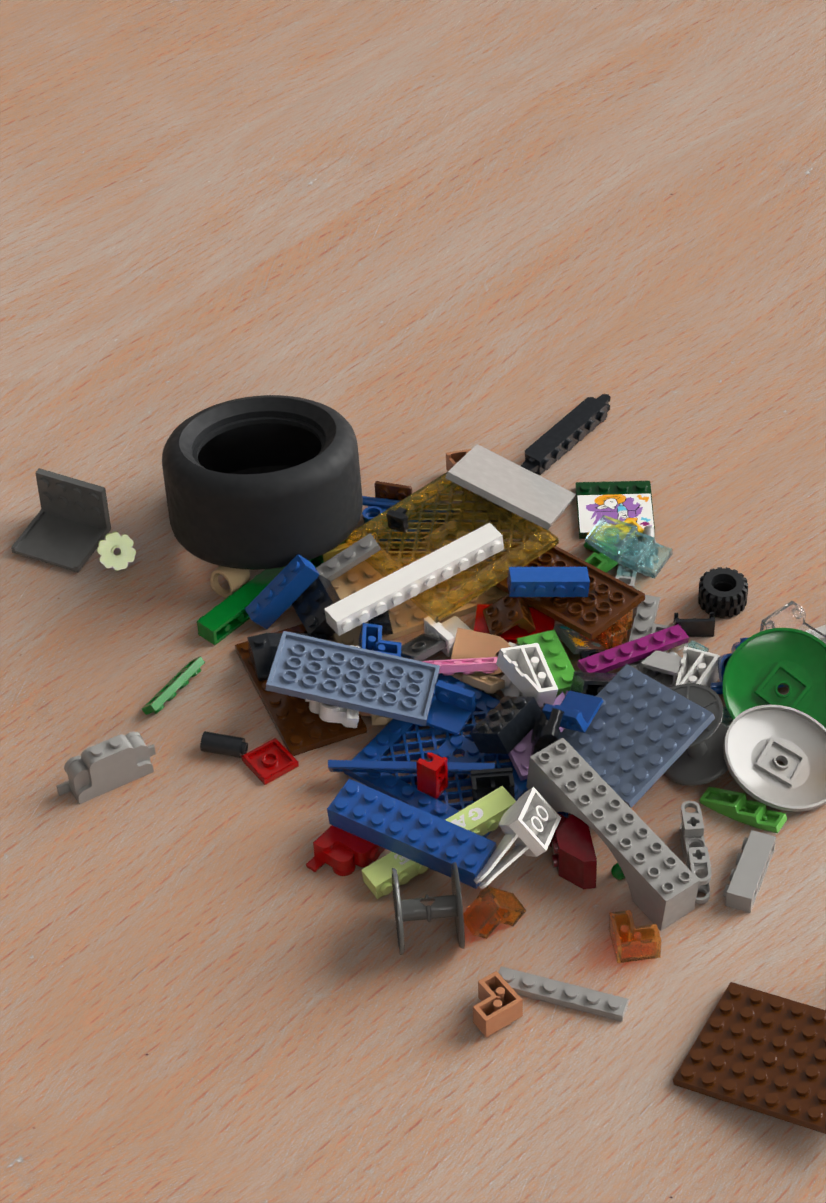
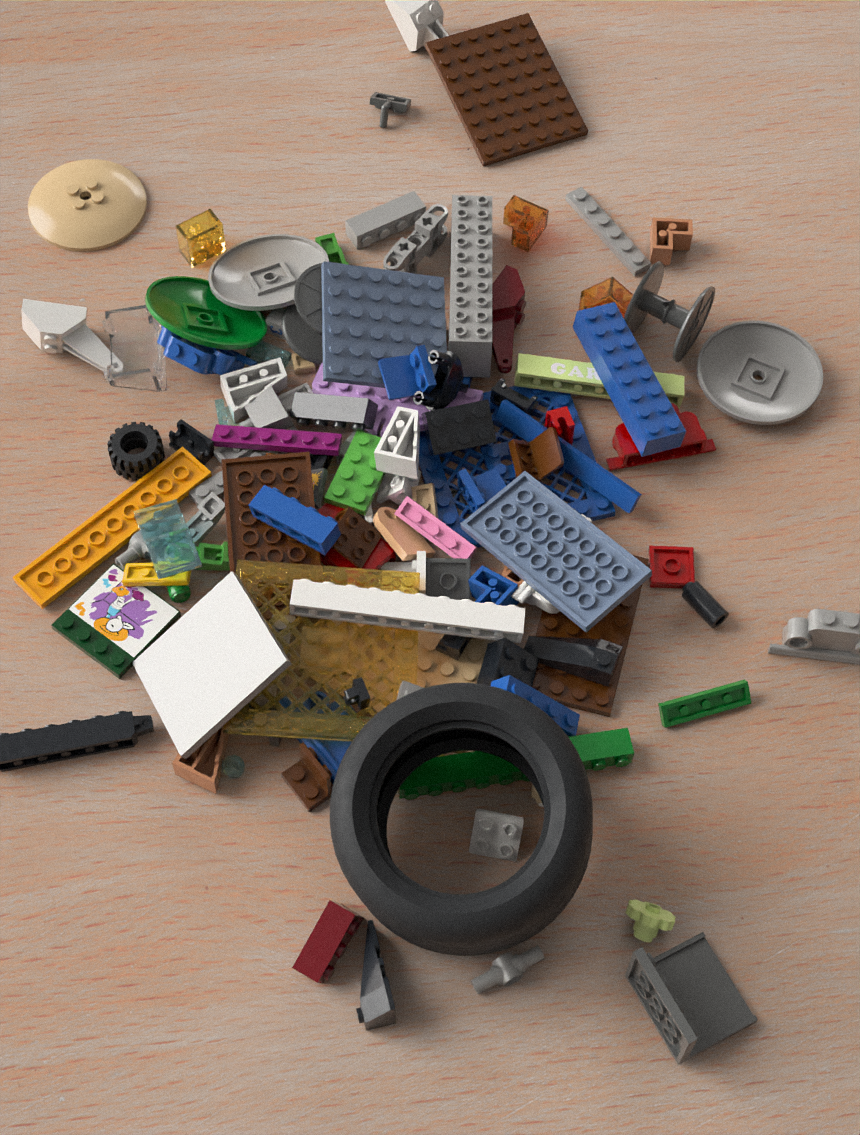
camera: 145 degrees left, 15 degrees up
white slope [474,787,561,889] -> none
none -> light orange plate [13,447,212,609]
none -> reddish brown bracket [508,427,564,482]
none -> light grey dish [697,321,823,425]

